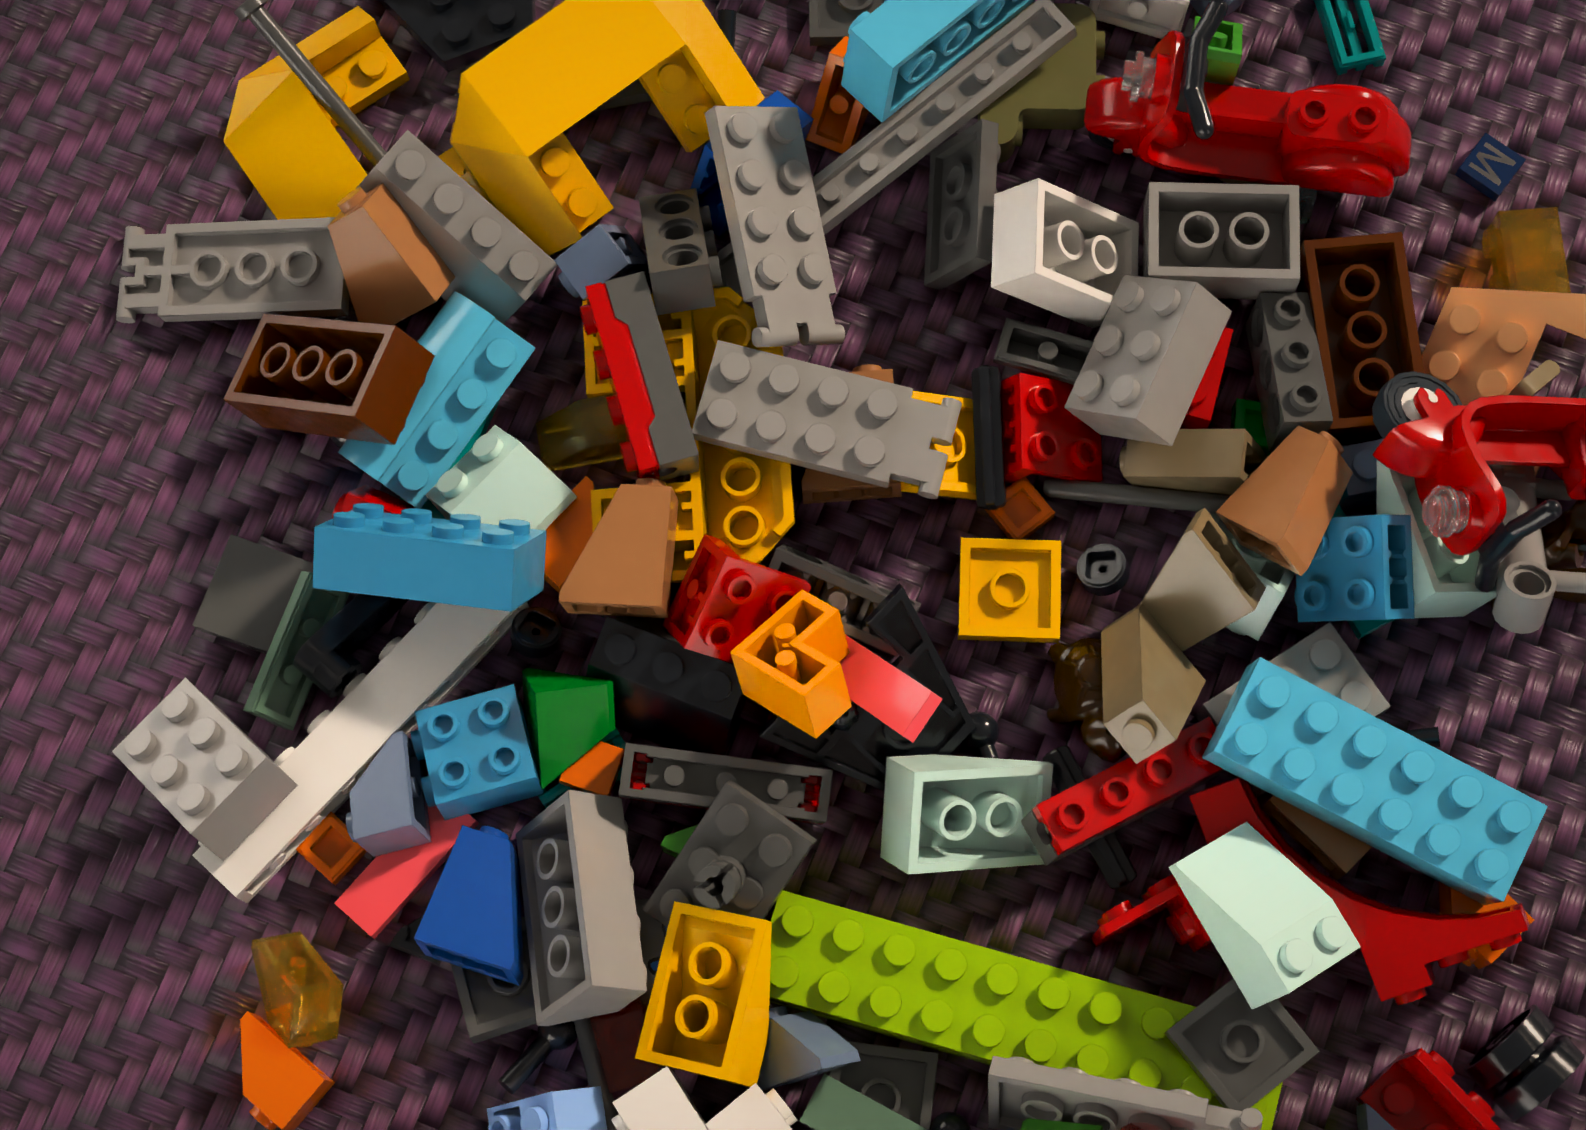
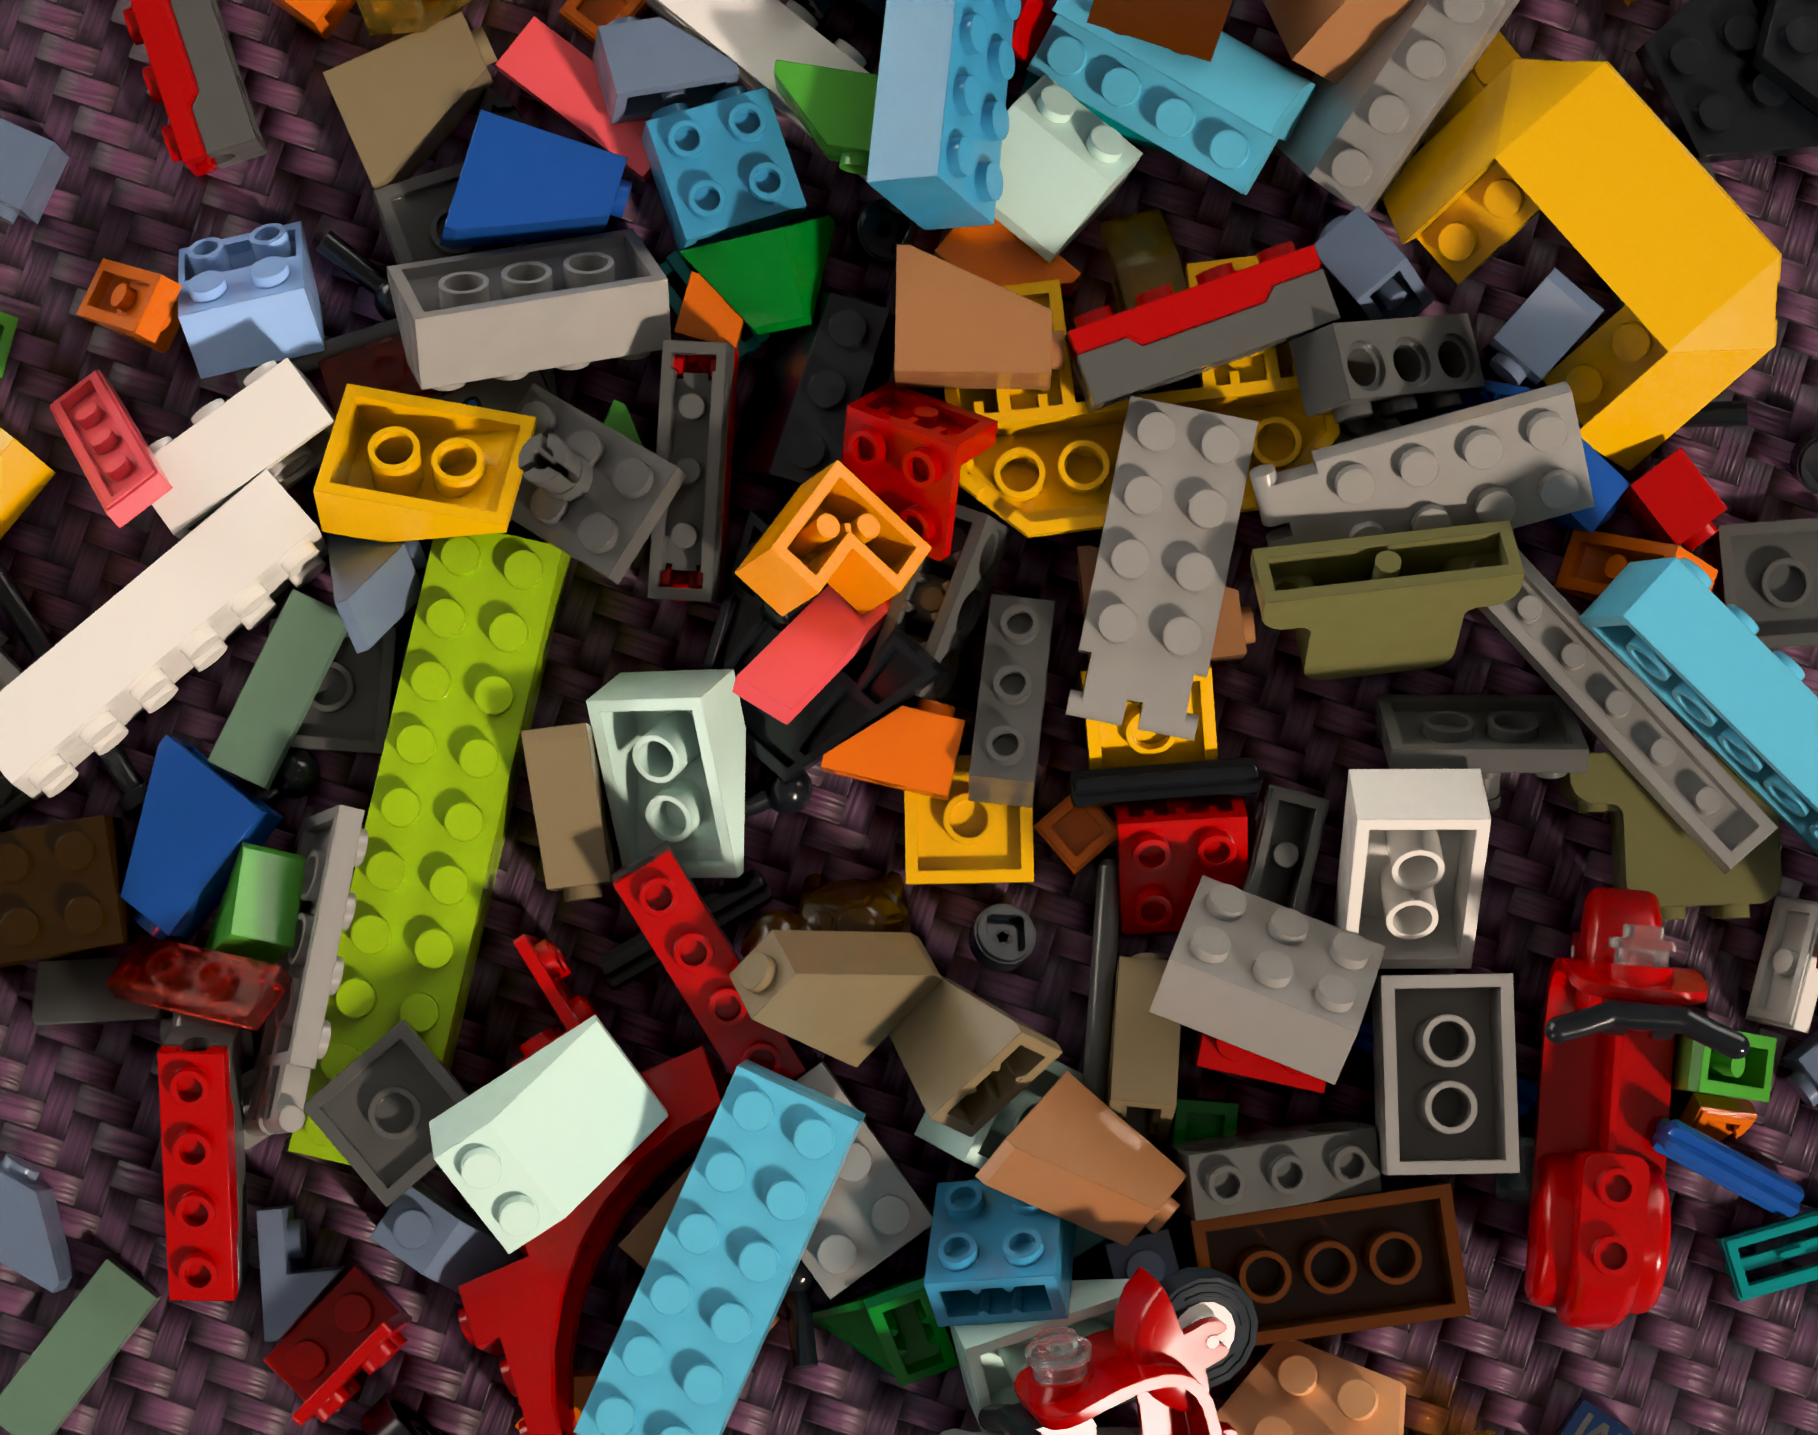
camera: 85 degrees right, 10 degrees up
none -> dark tan slope [322,11,498,189]
none -> sand blue slope [369,1180,522,1294]
none -> dark tan slope [521,723,615,902]
none -> bright green slope [774,60,878,175]
none -> green slope [812,1270,959,1388]
none -> orange slope [821,699,966,801]
none -> dark grey brick [968,594,1055,808]
none -> olive brick [1250,520,1525,681]
none -> sand blue slope [1483,268,1604,390]
none -> red brick [1620,448,1728,552]
none -> blue axle [1650,1118,1805,1218]
none -> orange tile [1679,1092,1758,1141]

